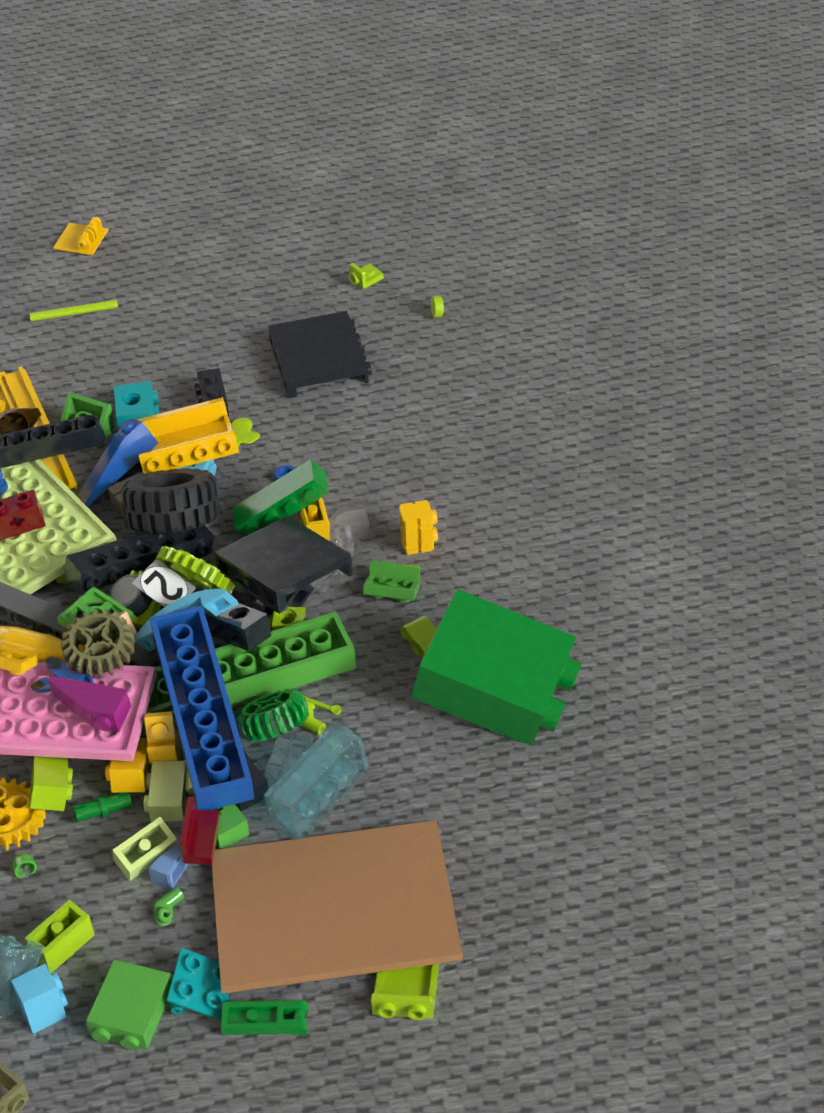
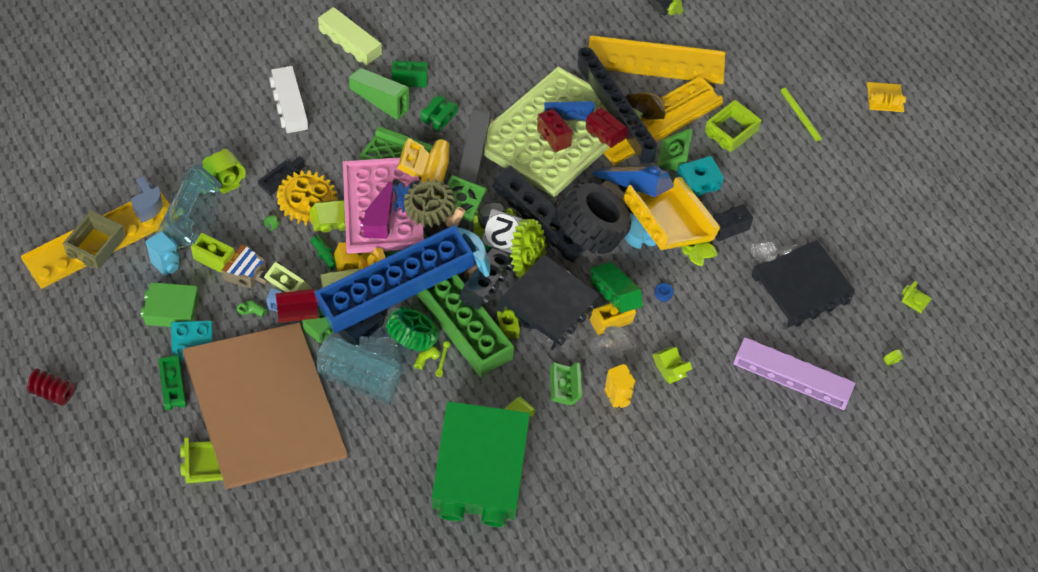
camera: 70 degrees right, 10 degrees up
none -> torso [221,244,269,289]
none -> dark red brick [585,107,627,148]
none -> lime brick [652,347,692,384]
none -> lime window [705,100,762,152]
none -> lavender brick [734,337,855,410]
none -> clear hinge [749,241,798,263]

